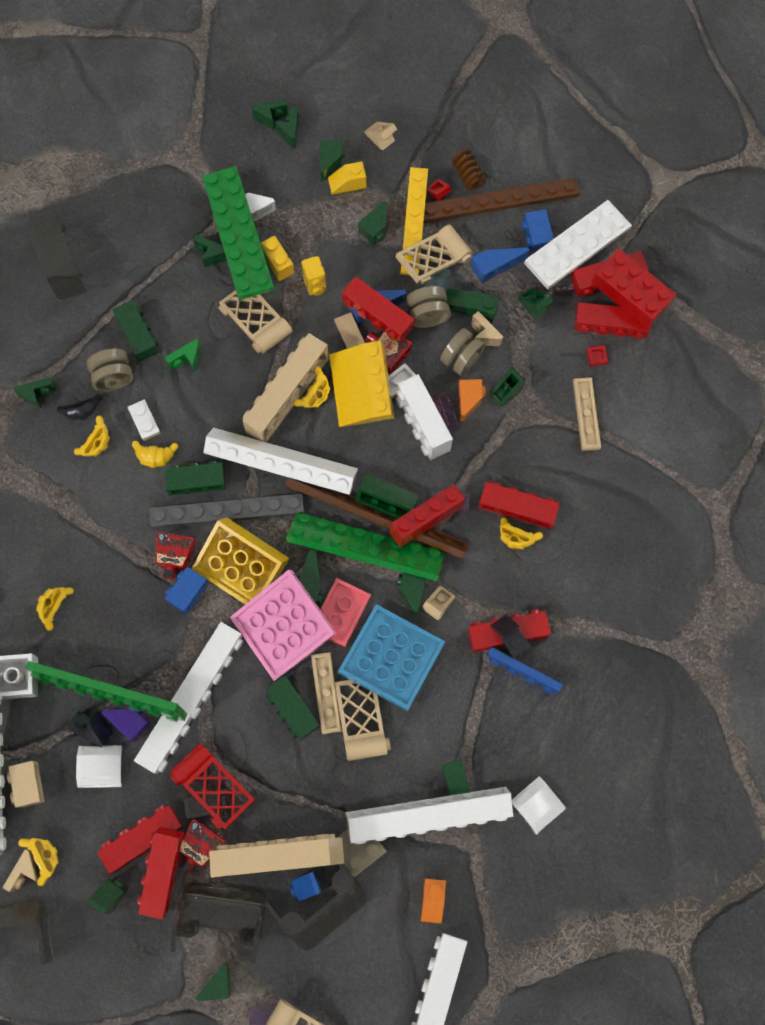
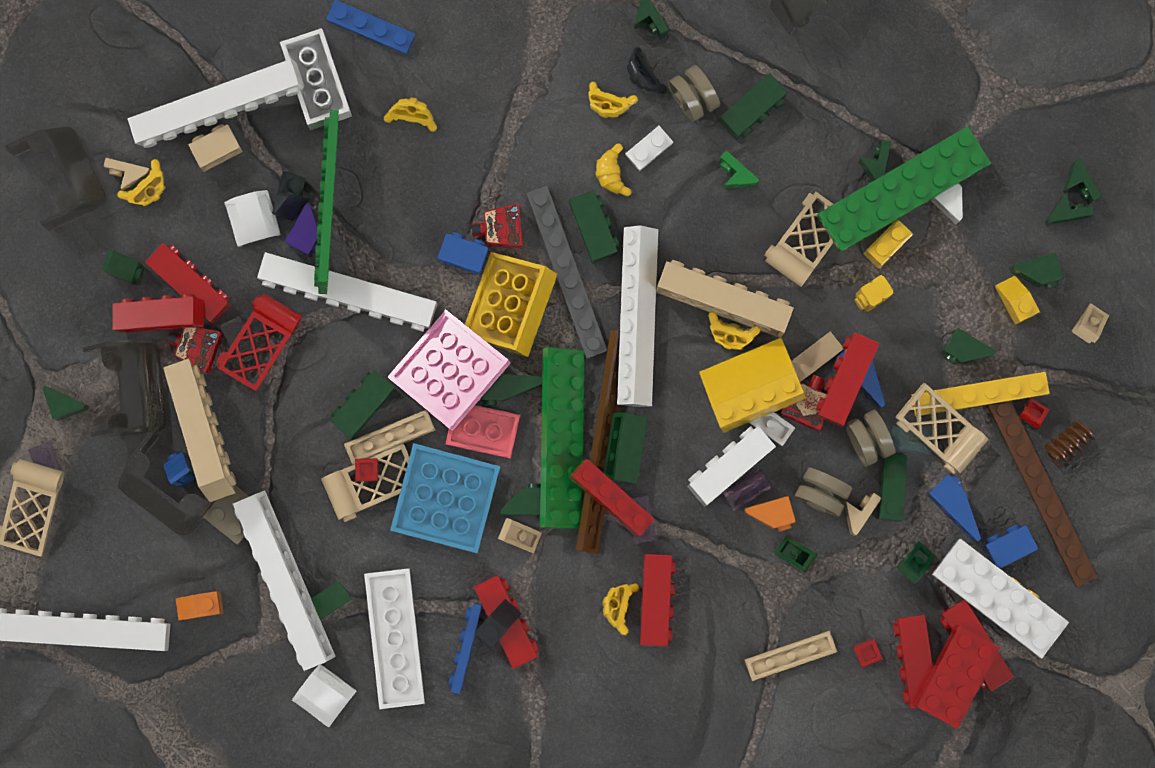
camera: 75 degrees right, 10 degrees up
none -> red tile [355,458,378,482]
none -> white plate [364,569,425,709]

